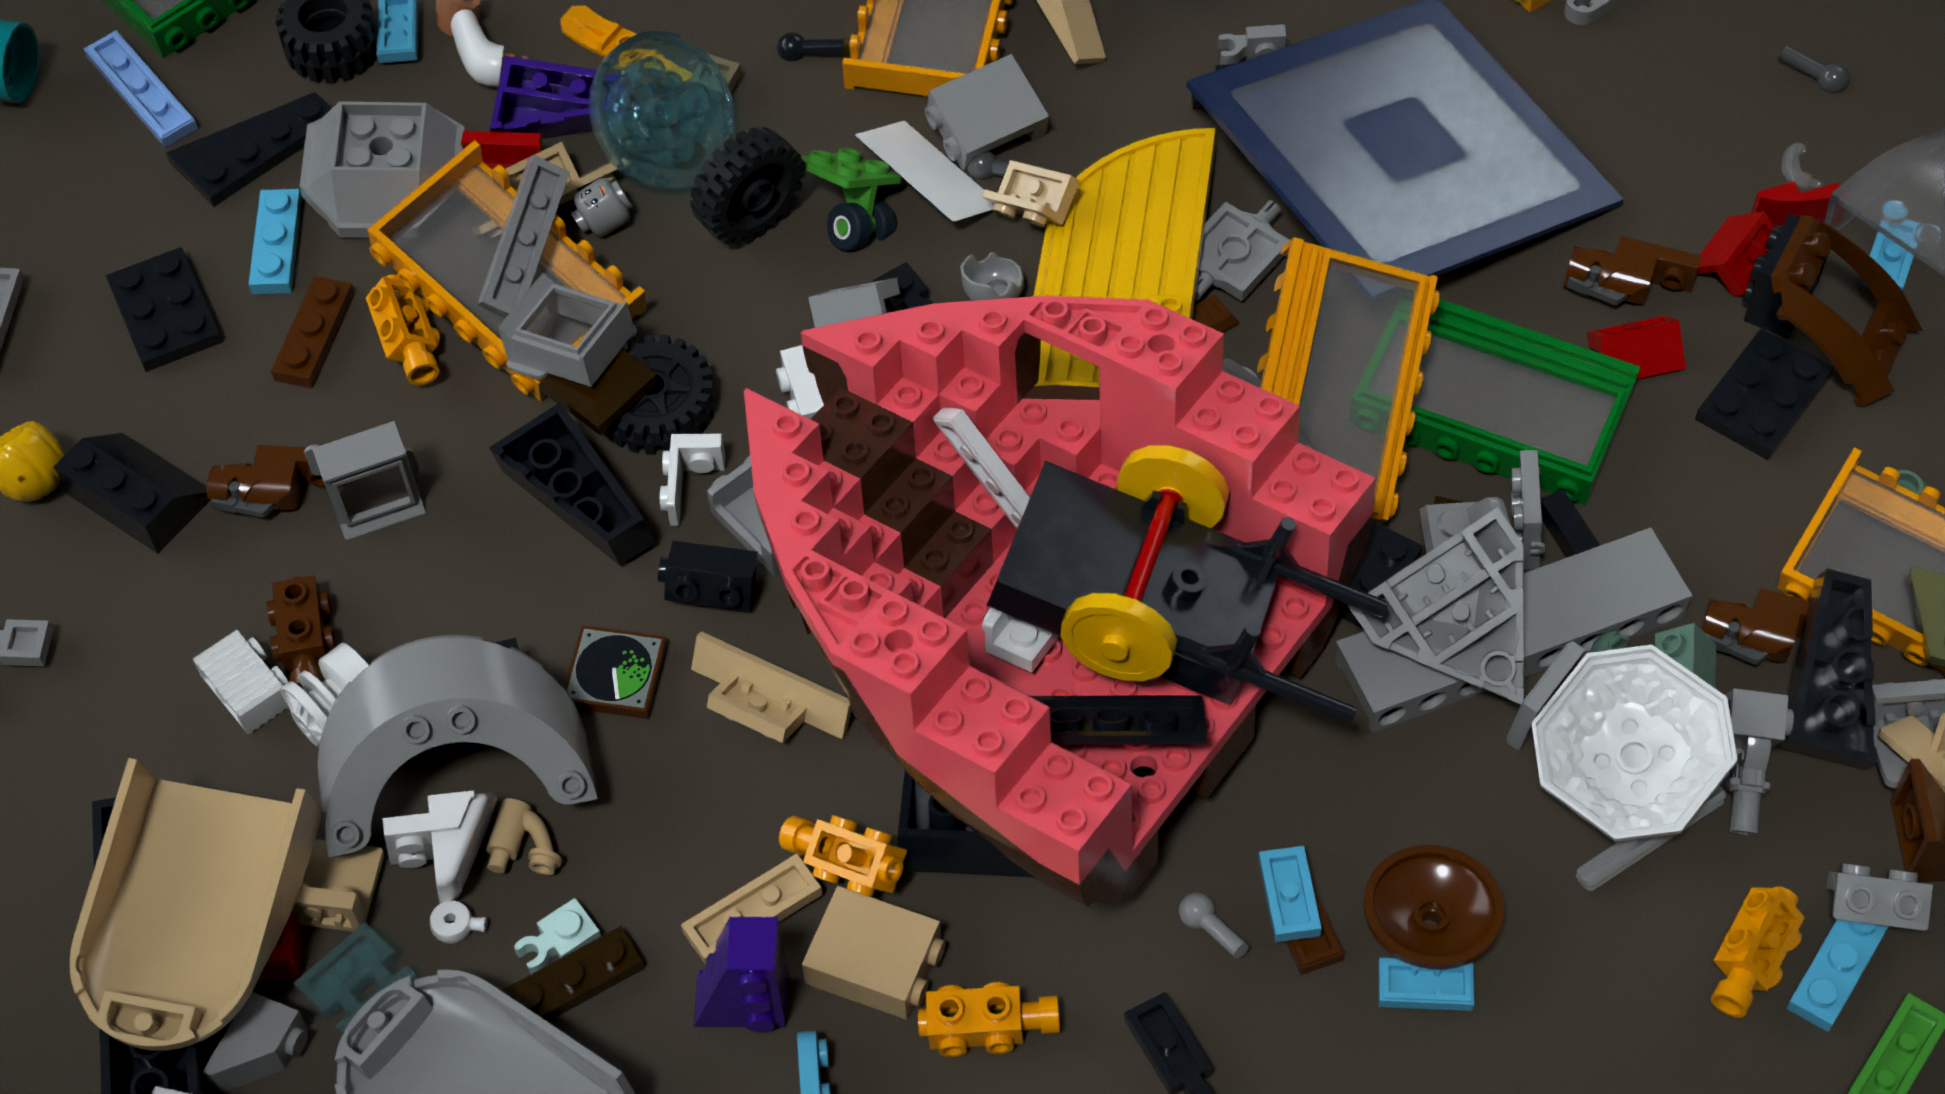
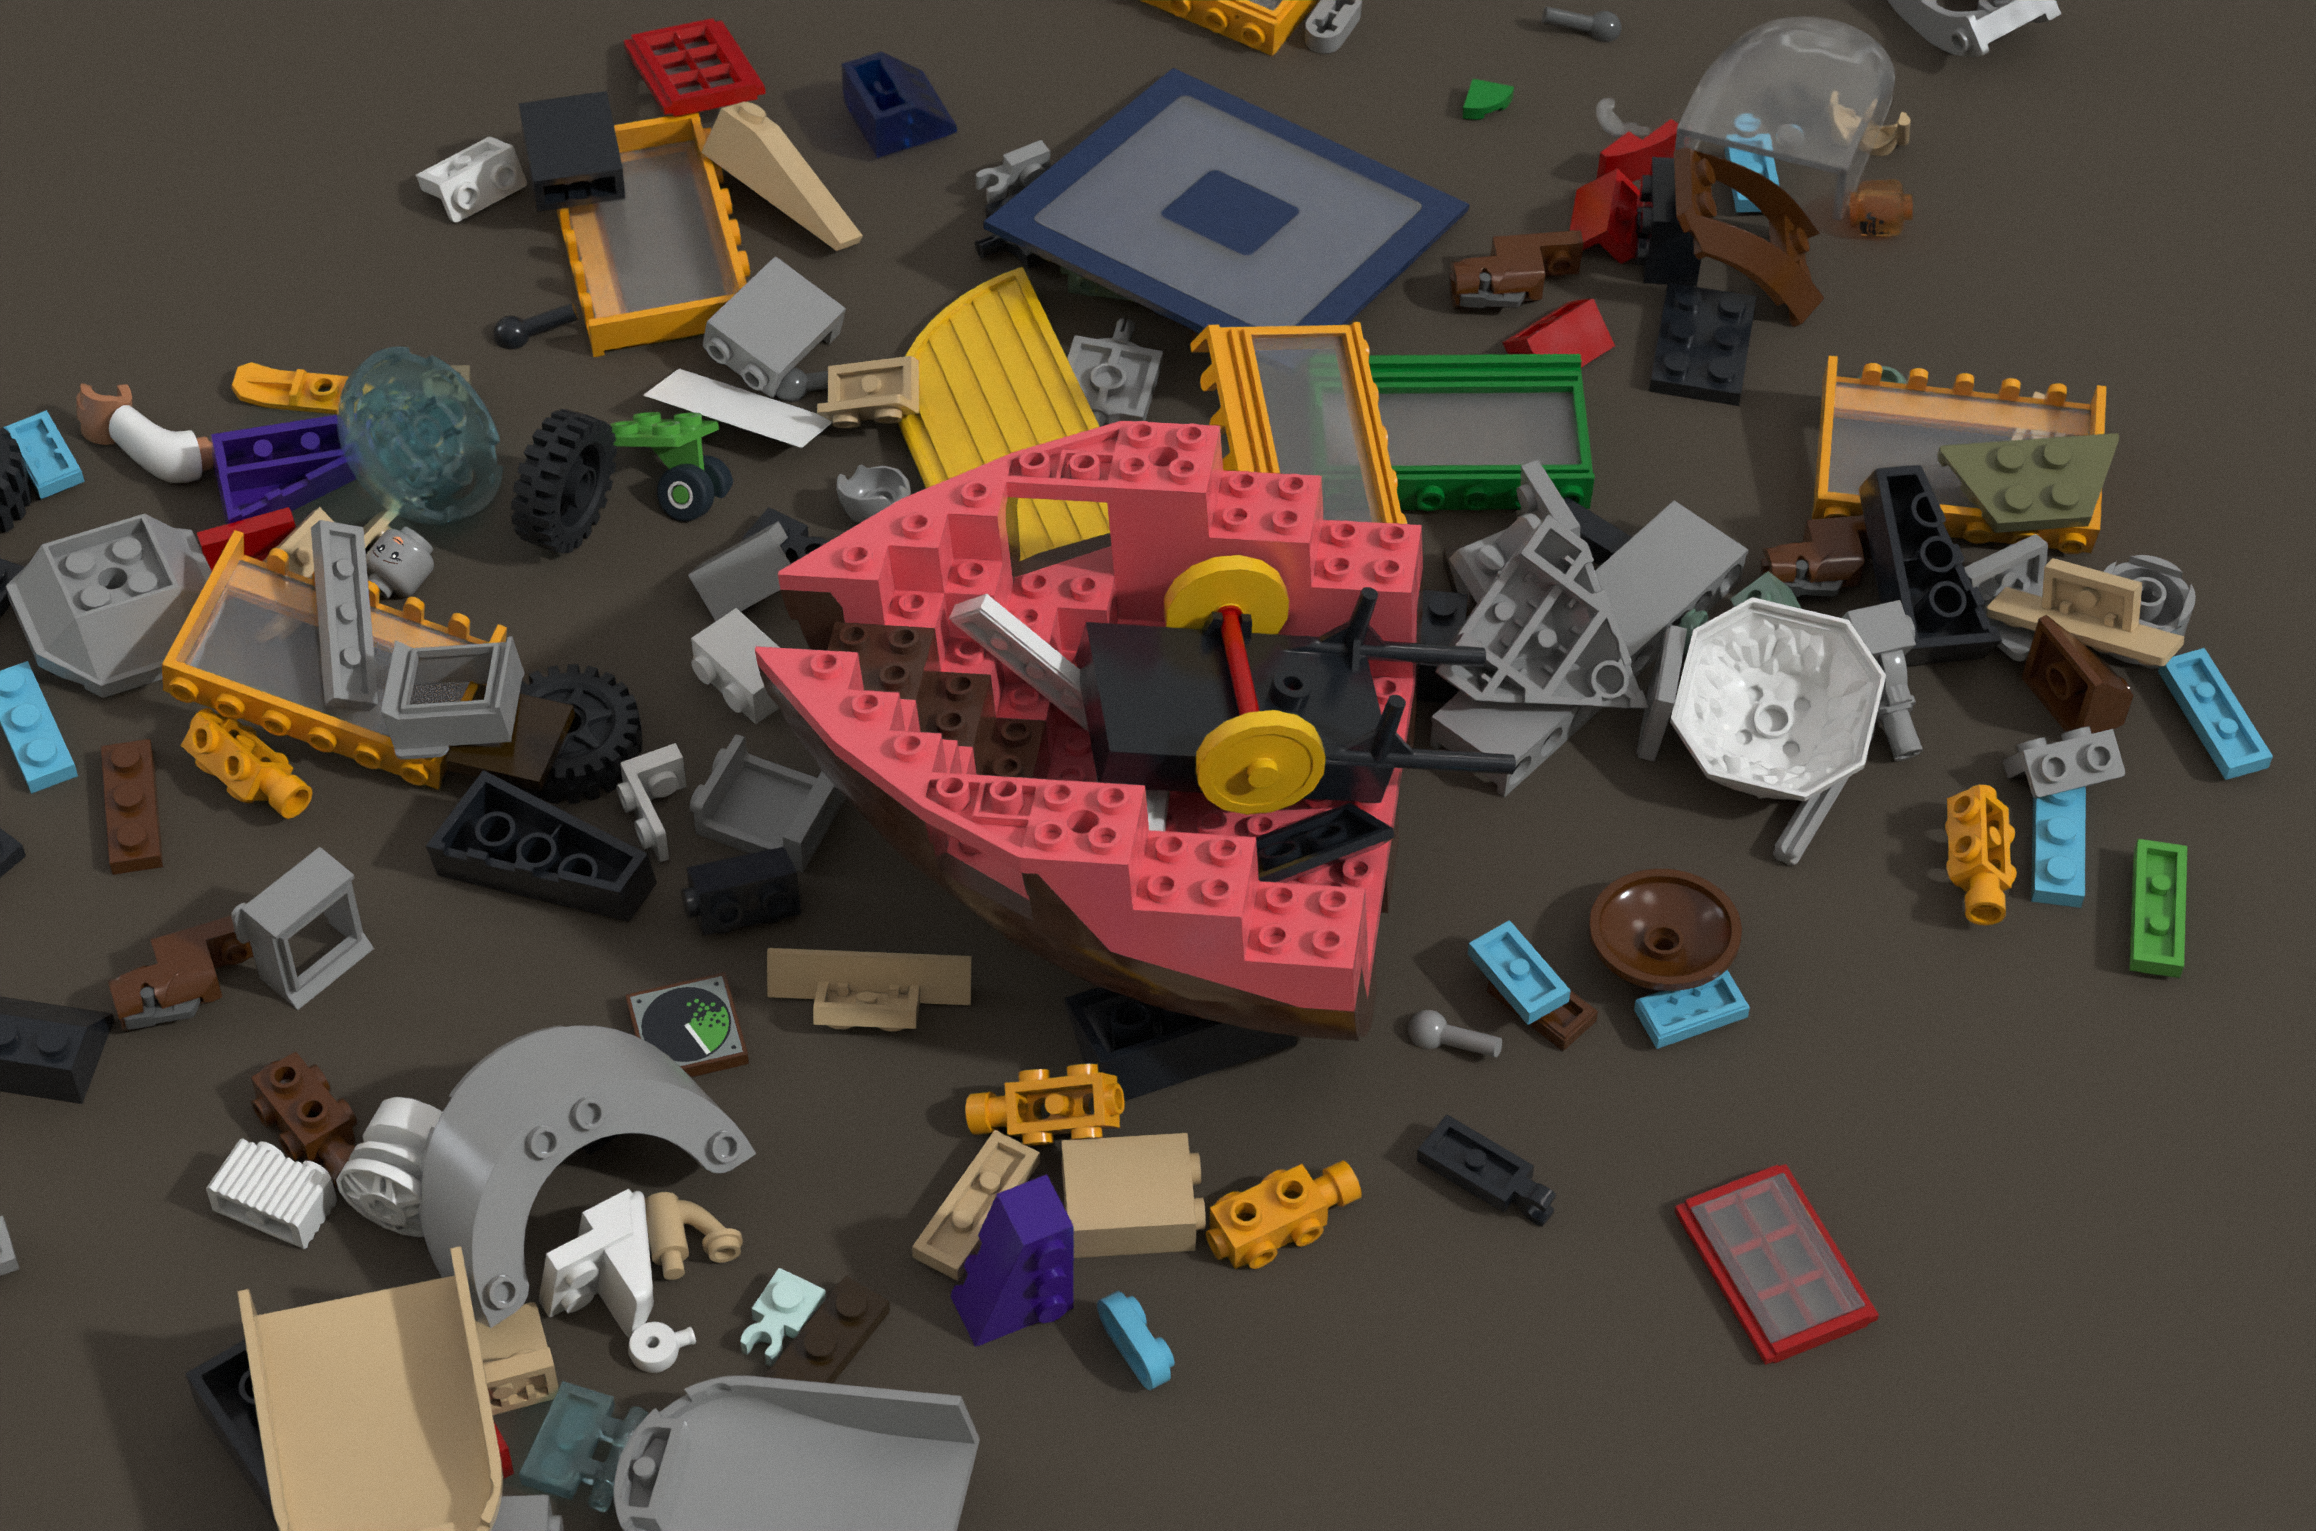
camera: 30 degrees left, 5 degrees down
none -> green tile [1462,78,1514,119]

